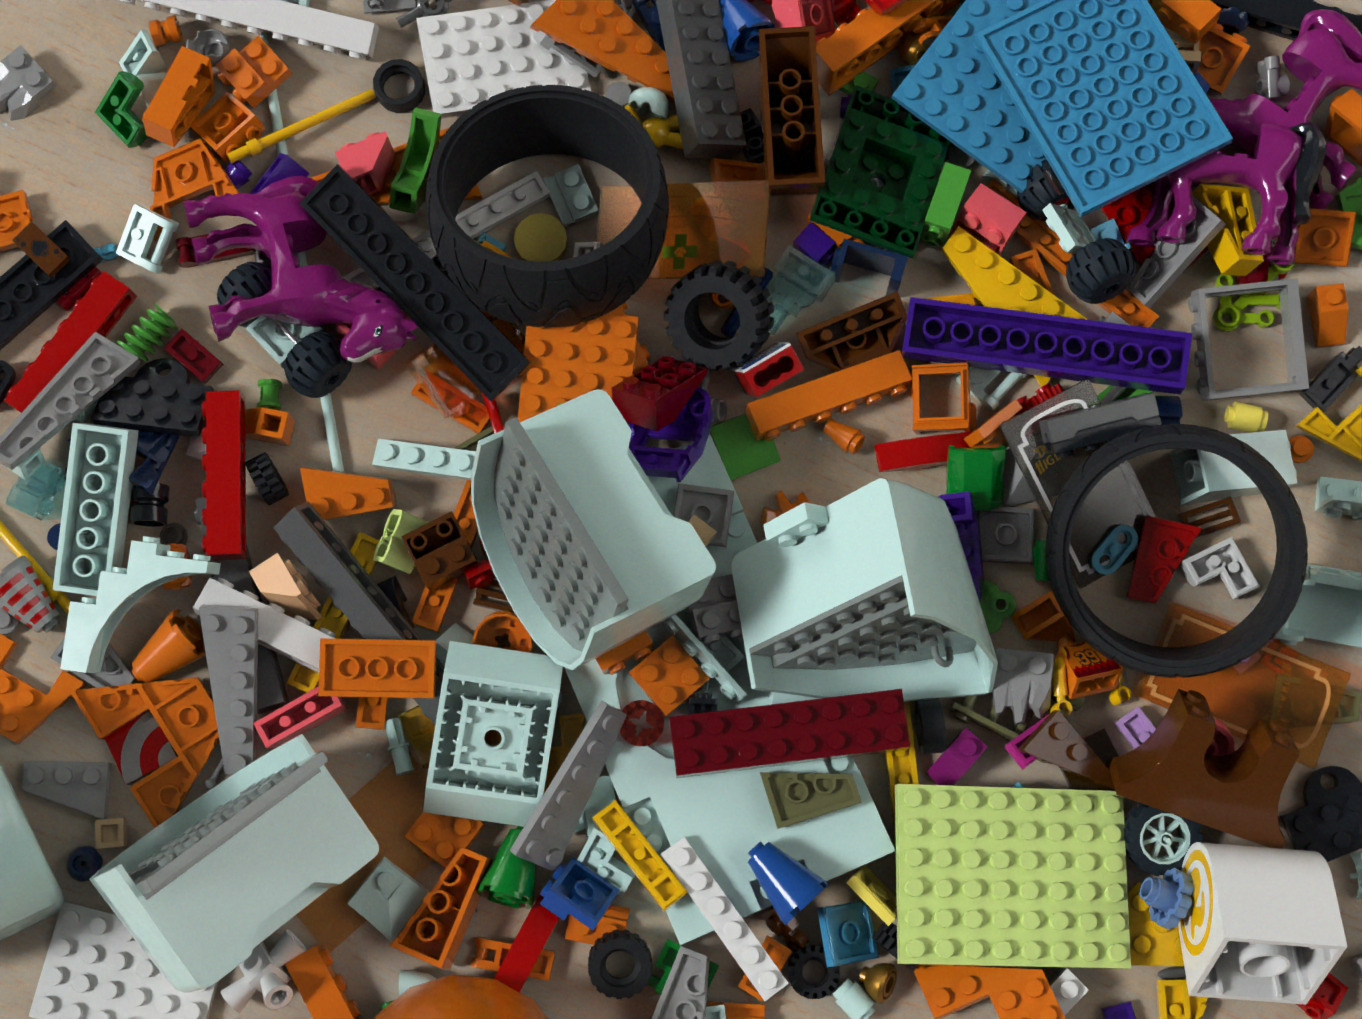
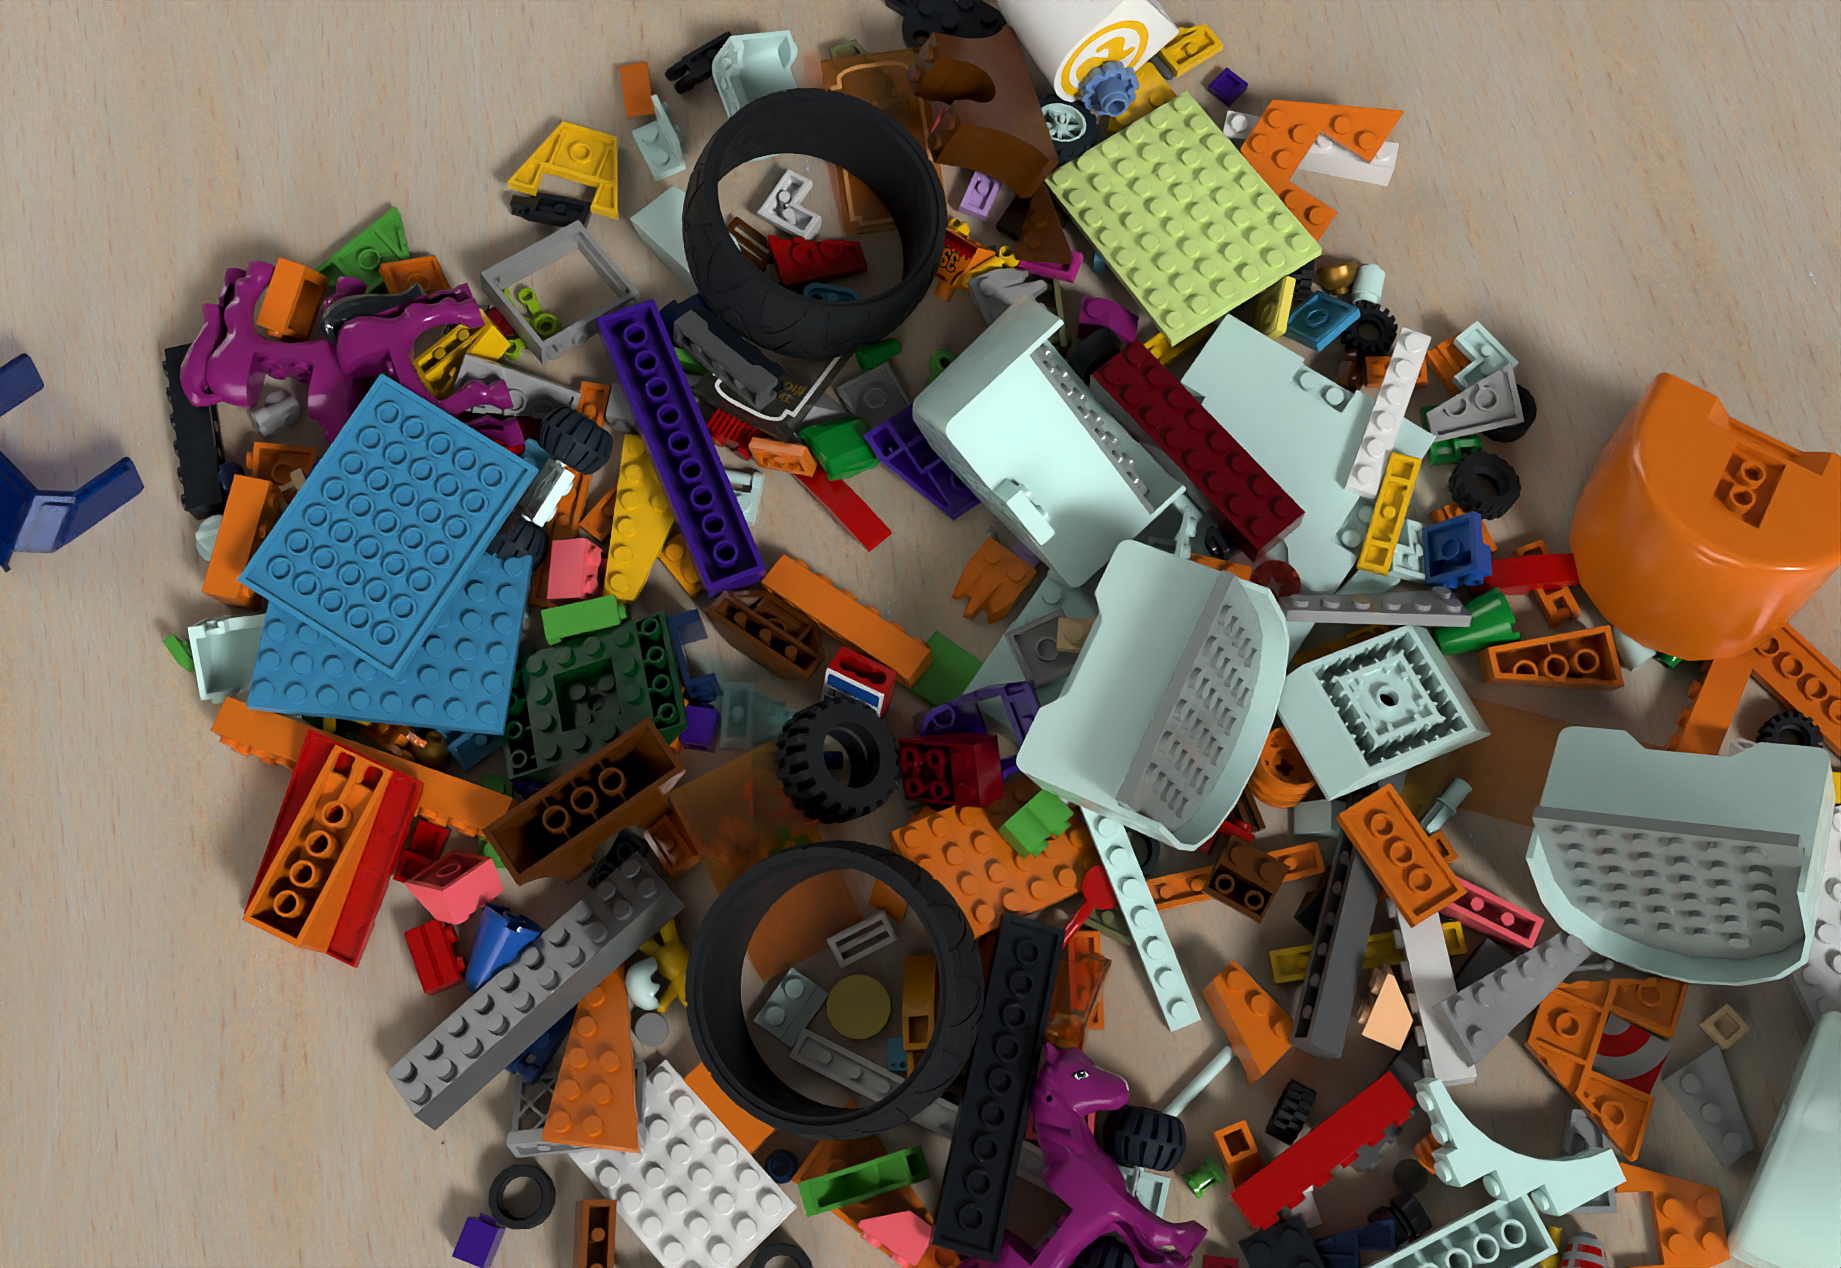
camera: 125 degrees left, 5 degrees down
dark blue plate [66,846,103,882] -> none
orange cone [132,609,206,683] -> none
light aqua plate [347,856,429,942] -> none
yellowish green brick [373,509,429,574] -> none
orange plate [405,812,486,869] -> none
blue cone [748,841,829,925] -> none
olive wing [760,772,862,829] -> none
orange cone [823,418,866,455] -> none
orange piece [910,363,977,435] -> none
orange slope [1011,590,1076,643] -> none
light yellow brick [1224,401,1268,433] -> none
orange plate [1289,435,1314,463] -> none
orange slope [1307,283,1349,348] -> none

